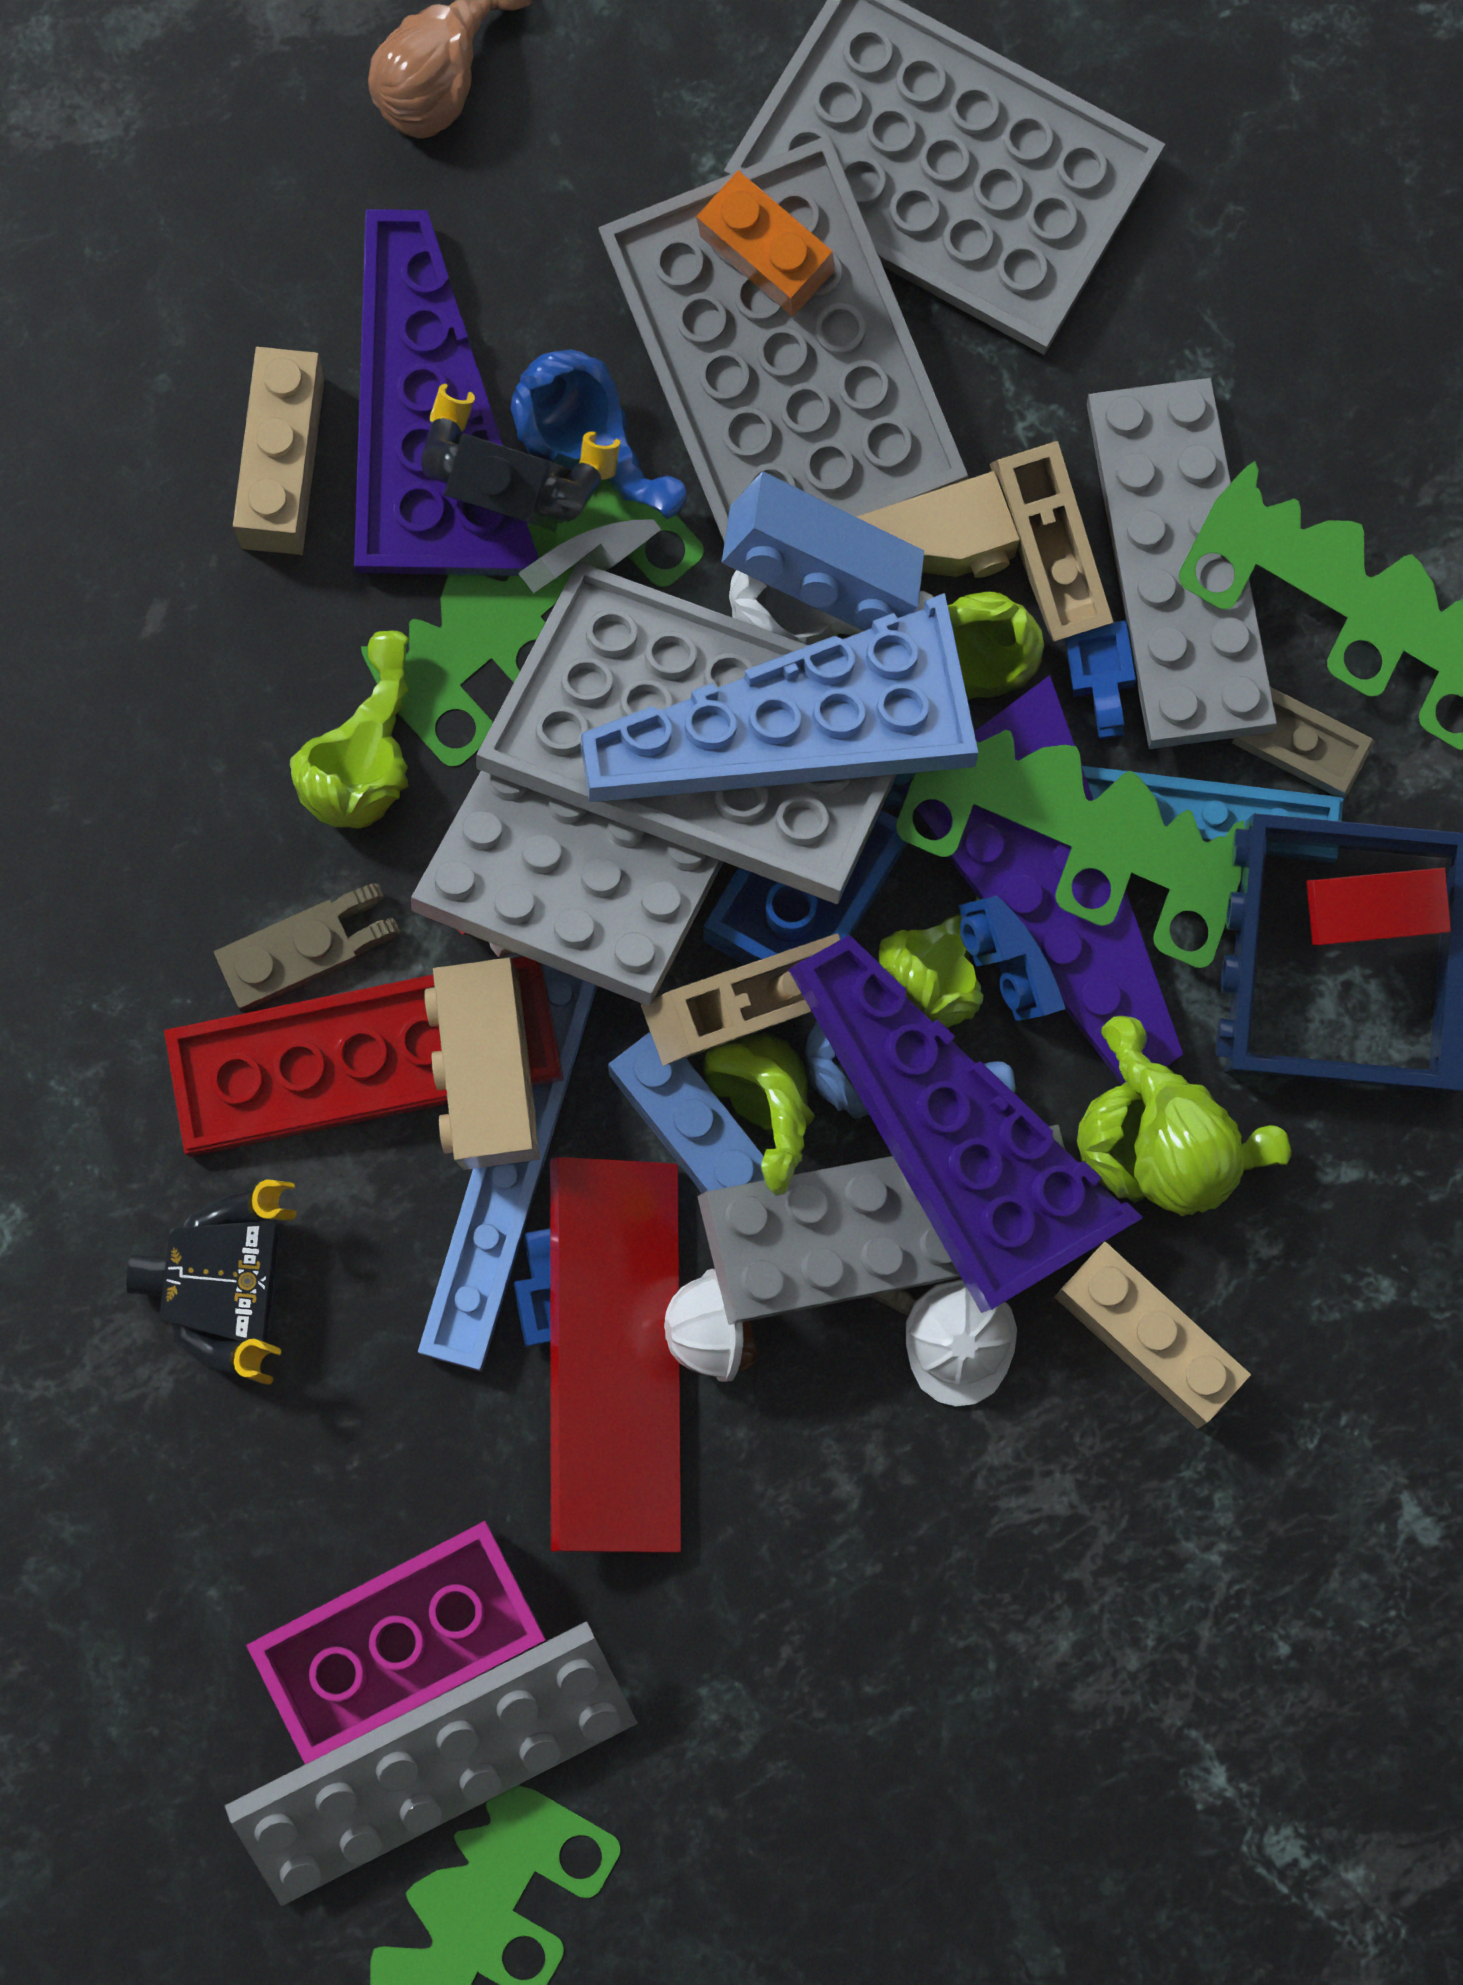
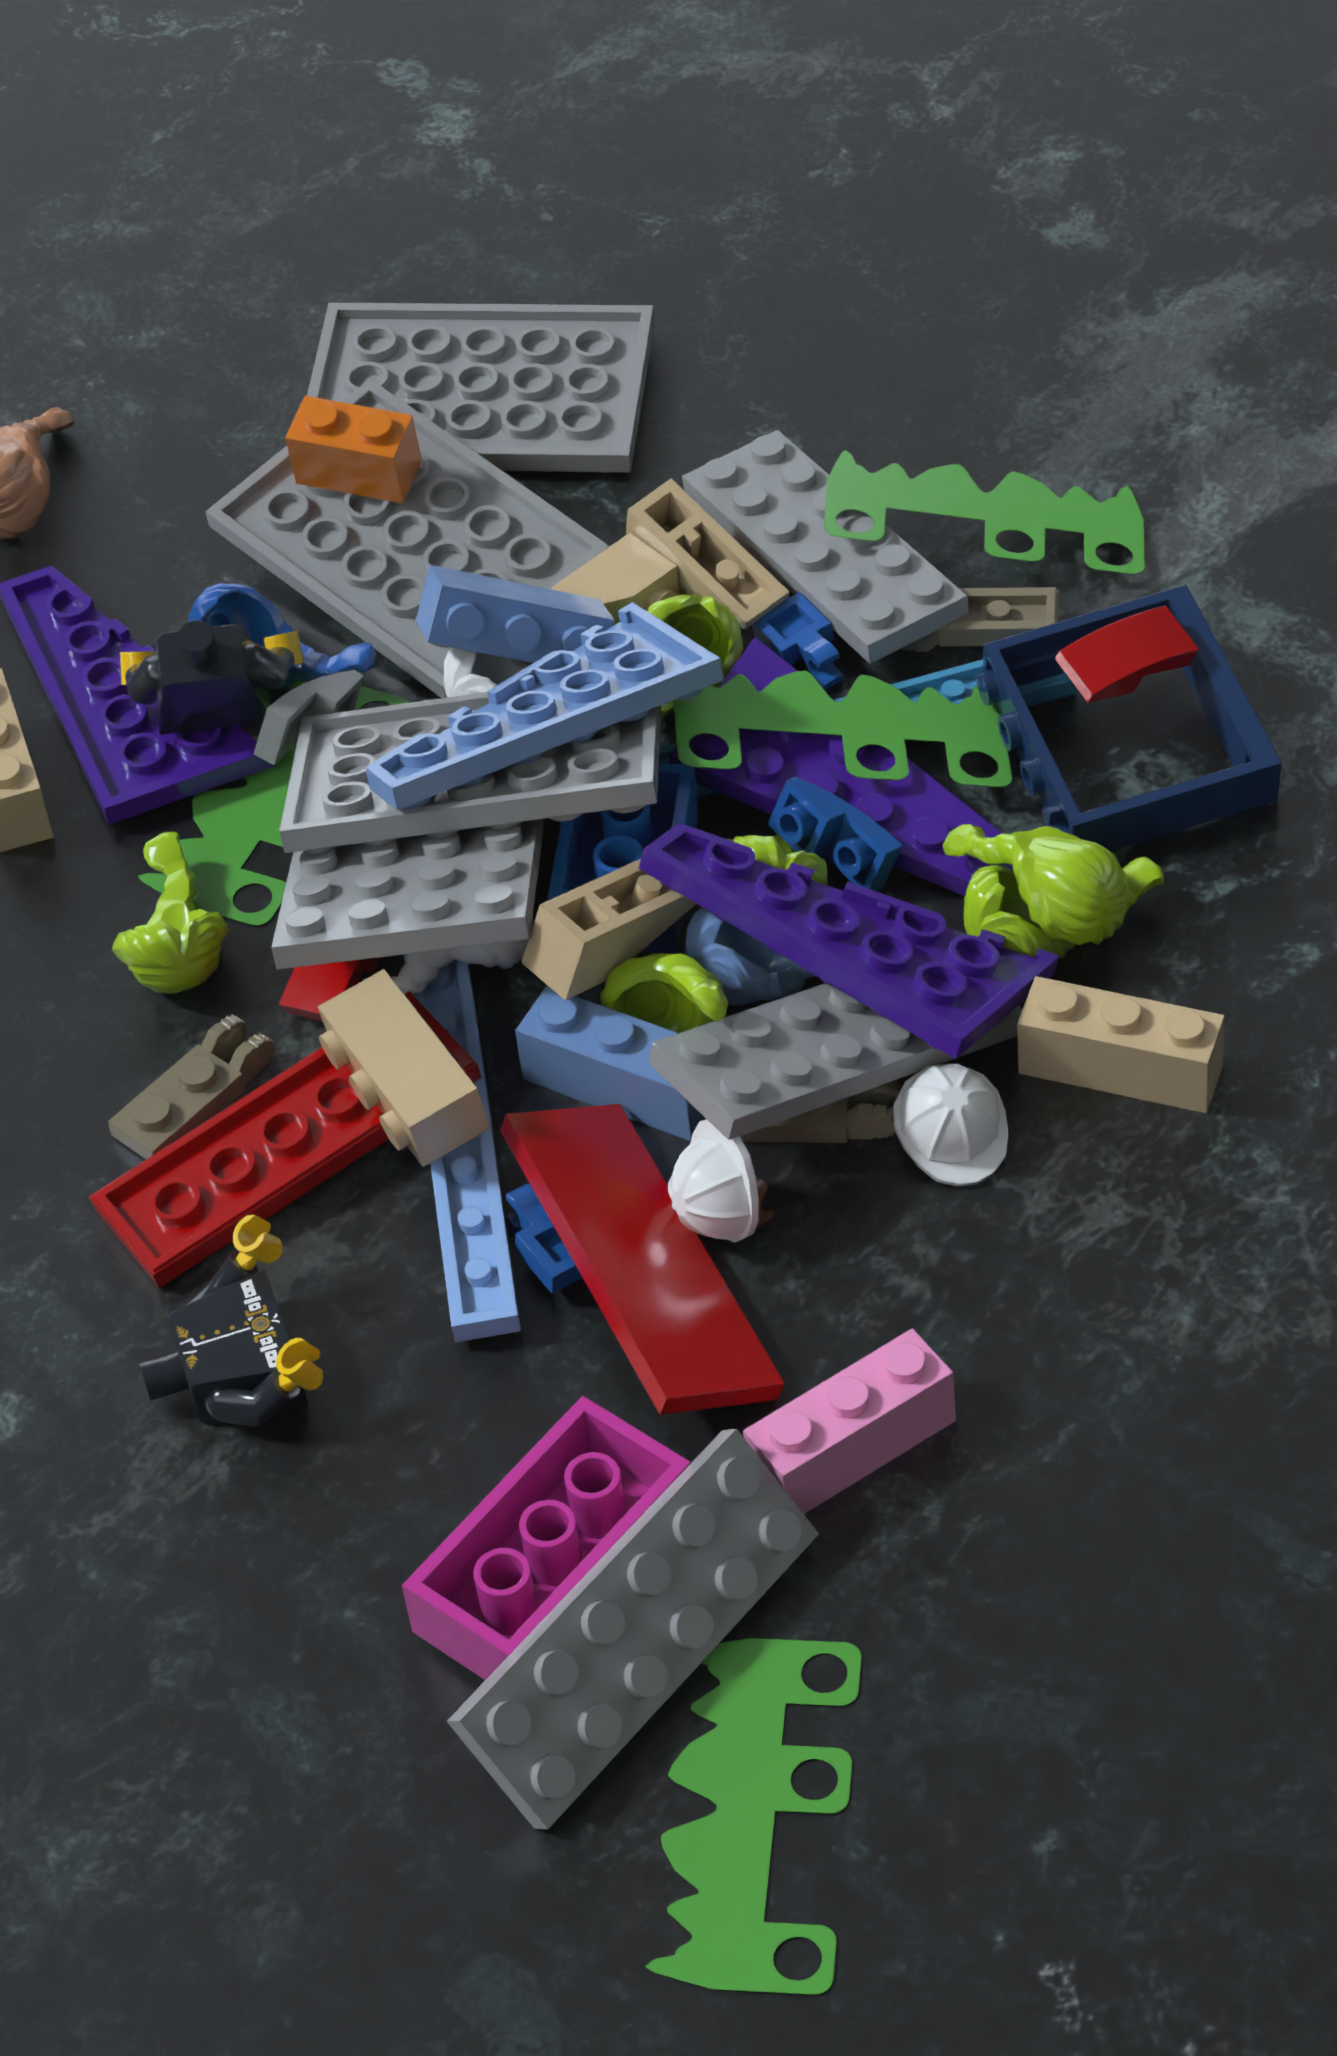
camera: 15 degrees left, 30 degrees down
none -> bright pink brick [743,1328,956,1514]

